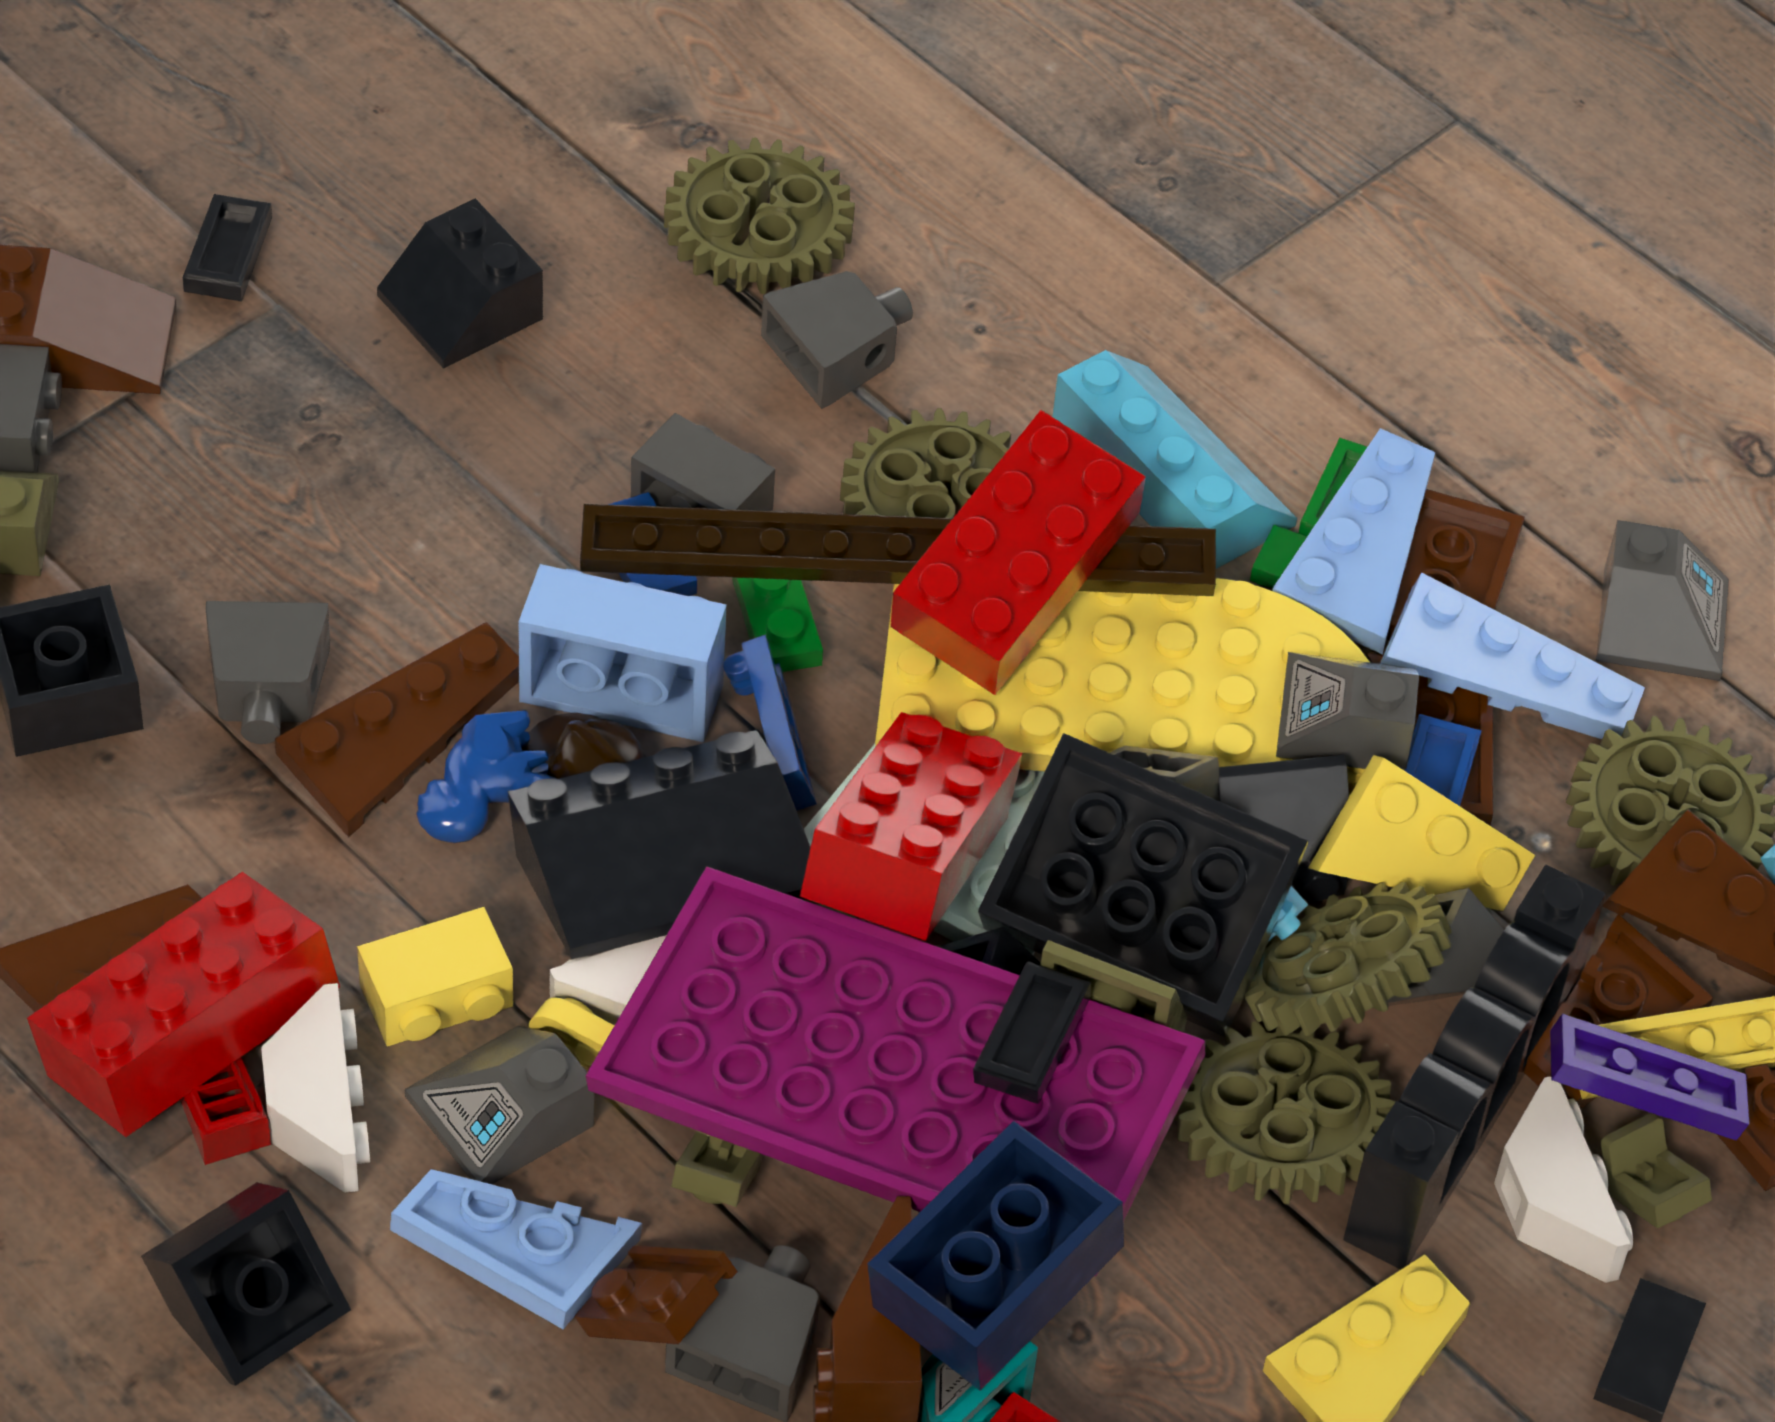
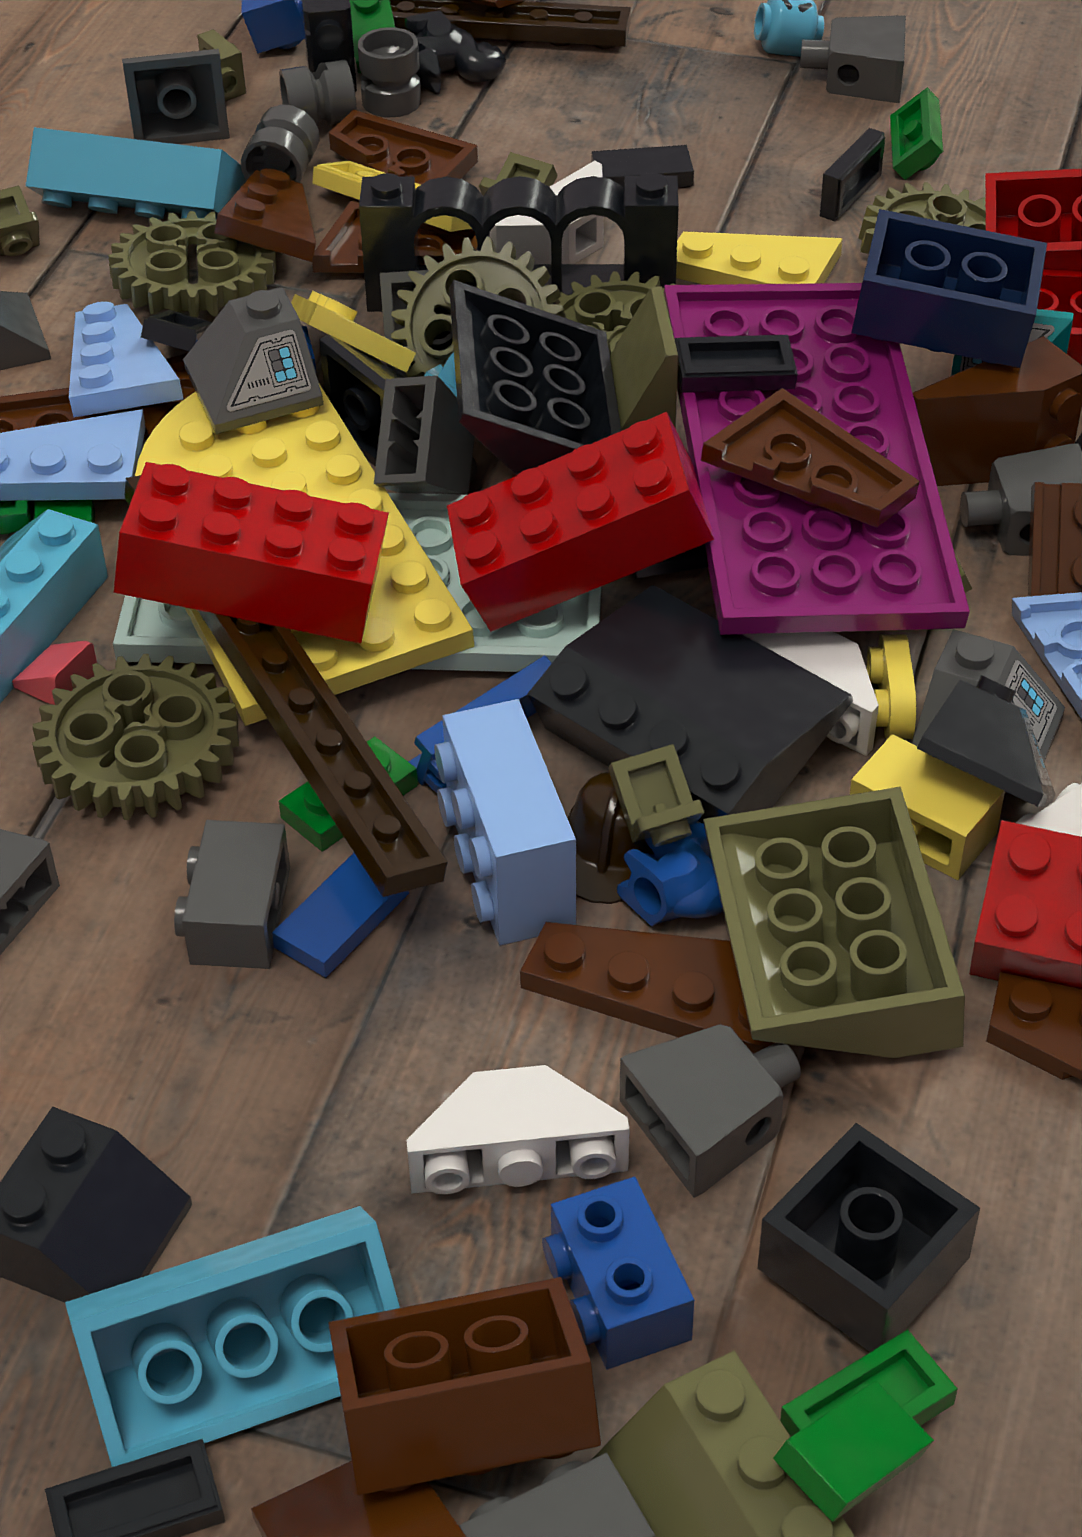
camera: 115 degrees left, 5 degrees down
dark purple plate [1550,1014,1749,1141] -> none
none -> medium azure slope [65,1206,400,1467]
none -> black tile [141,310,212,351]
none -> reddish brown brick [328,1277,601,1496]
none -> white slope [407,1065,629,1194]
none -> blue brick [542,1176,694,1370]
none -> olive bracket [608,744,704,847]
none -> reddish brown wing [701,388,920,527]
none -> olive slope [703,786,965,1058]
none -> black slope [917,675,1056,807]

